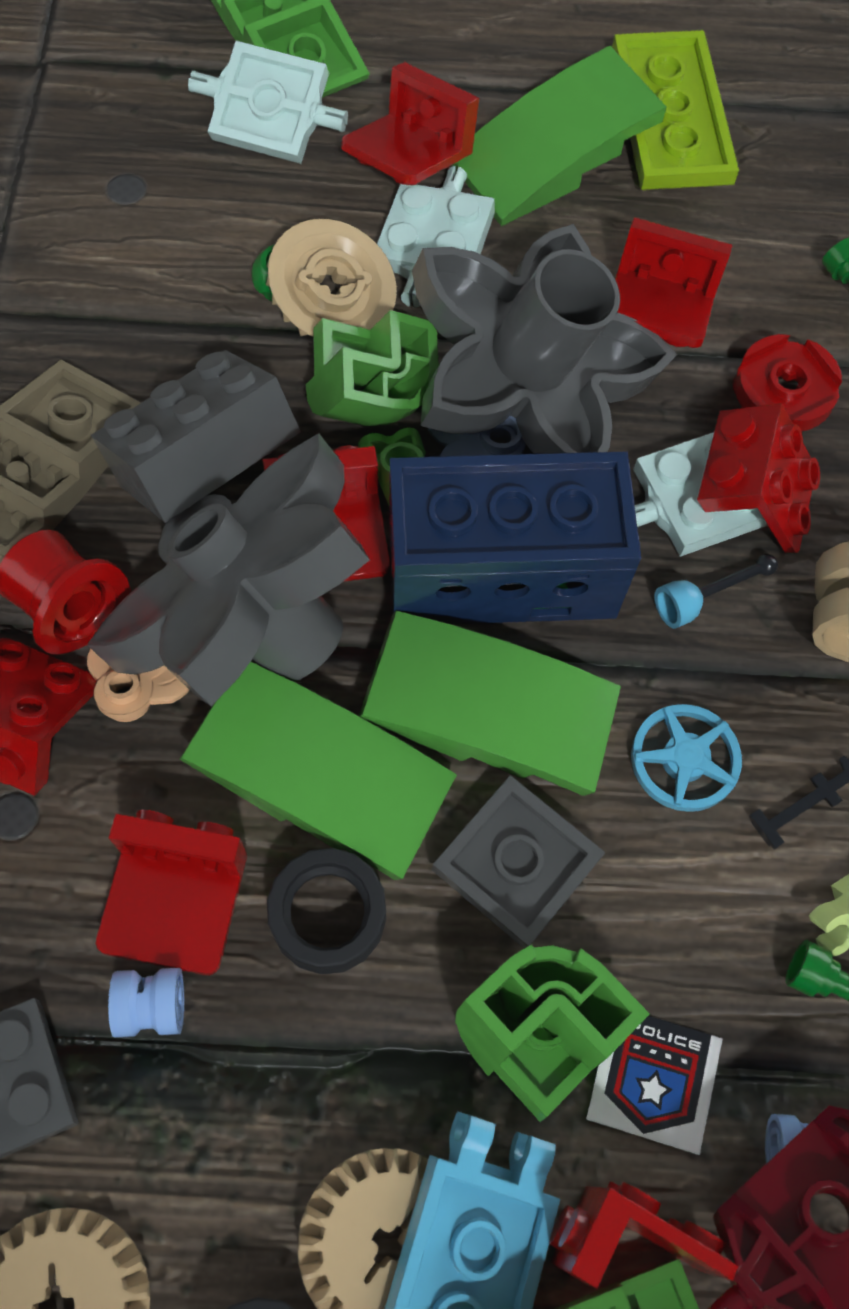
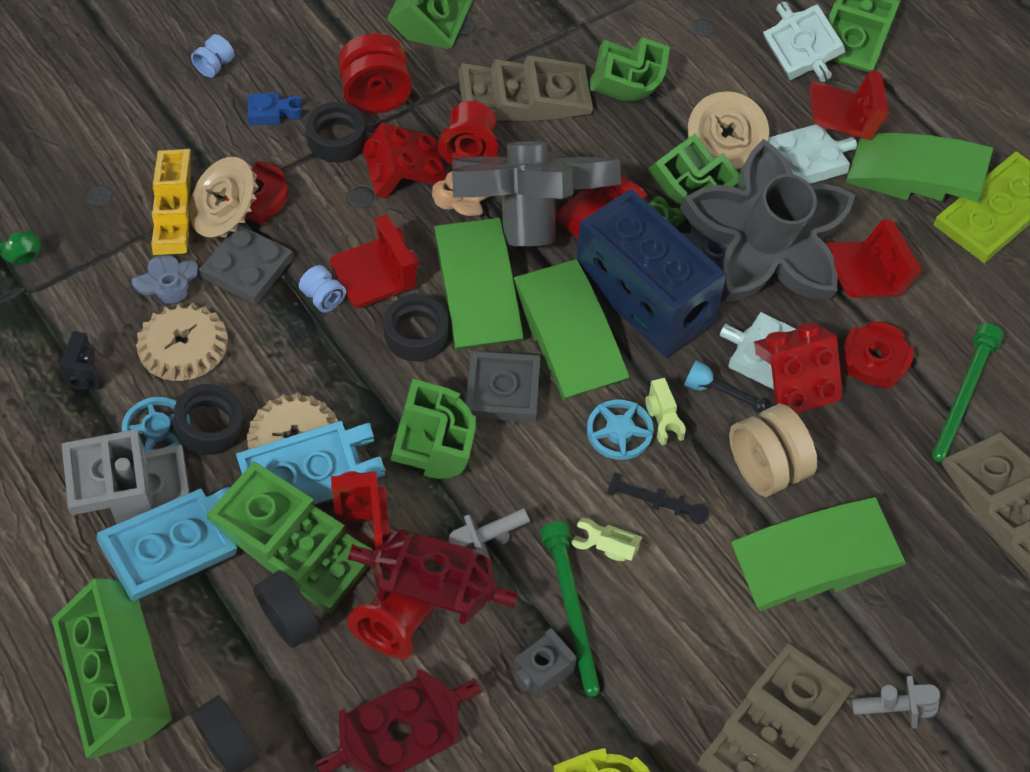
camera: 55 degrees right, 10 degrees down
dark grey brick [91,350,301,523] -> none
sticker [586,1016,723,1155] -> none
none -> light grey arm [449,508,530,557]
none -> bright green brick [590,37,670,103]
none -> yellowish green plate [645,378,686,445]

